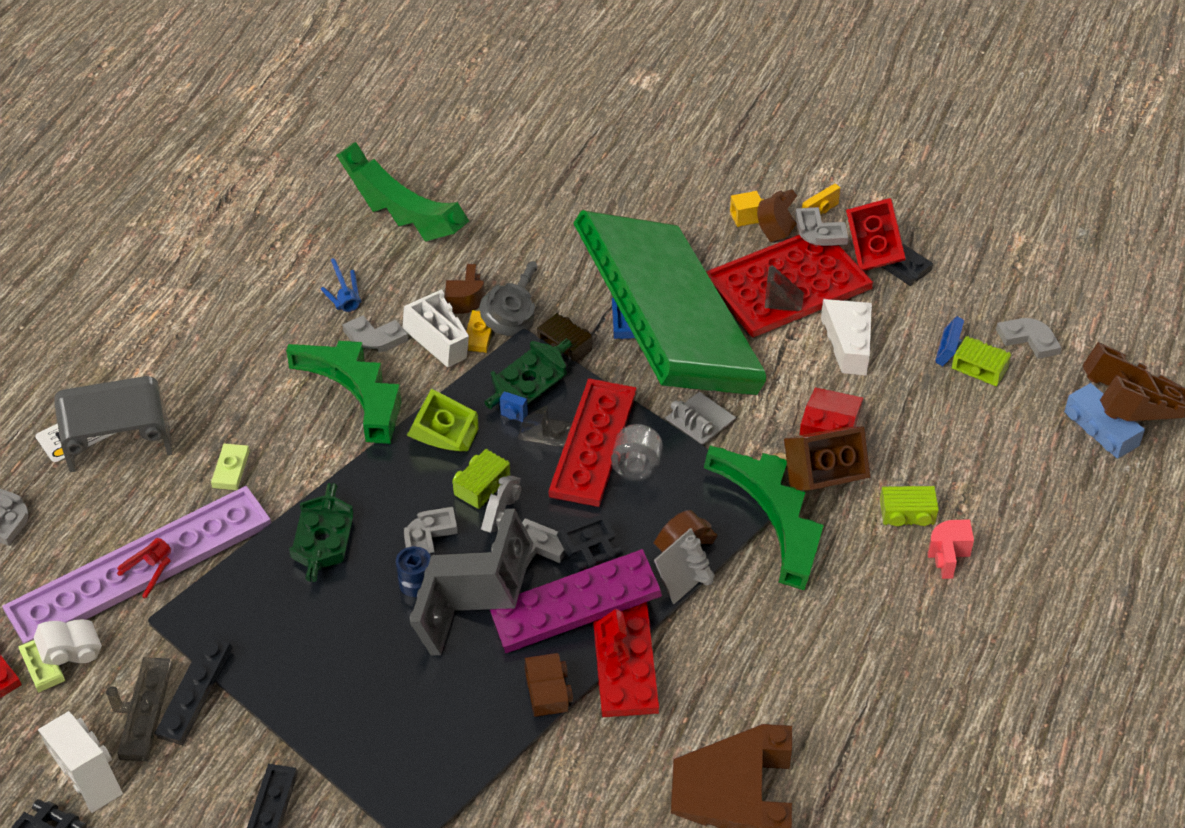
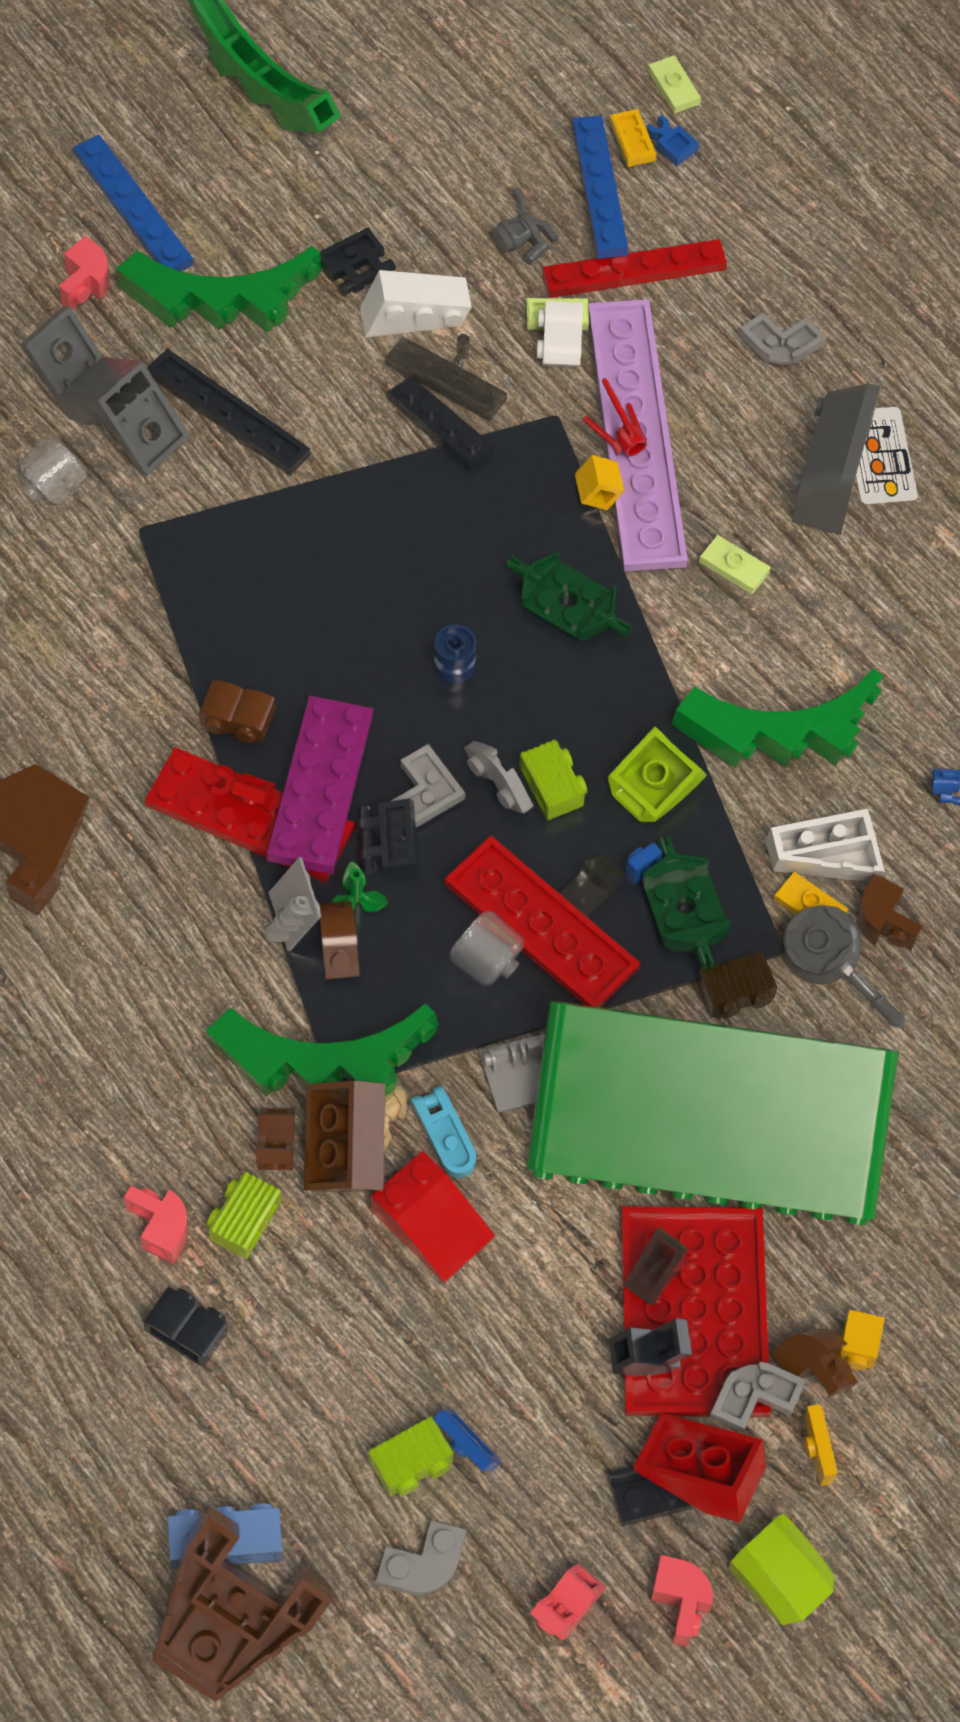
camera: 115 degrees right, 15 degrees up
light grey plate [342,315,408,353] -> none
light grey plate [404,507,458,557] -> none
dark grey bracket [410,509,534,656] -> none
white wedge [821,299,872,375] -> none
none -> black brick [144,1287,228,1367]
none -> reddish brown brick [256,1107,295,1170]
none -> green plant [331,862,388,912]
none -> medium azure plate [409,1085,477,1178]
none -> coral brick [530,1563,607,1641]
none -> yellow brick [575,455,625,510]
none -> black brick [608,1318,692,1376]
none -> coral brick [651,1555,713,1646]
none -> lime slope [728,1513,835,1626]

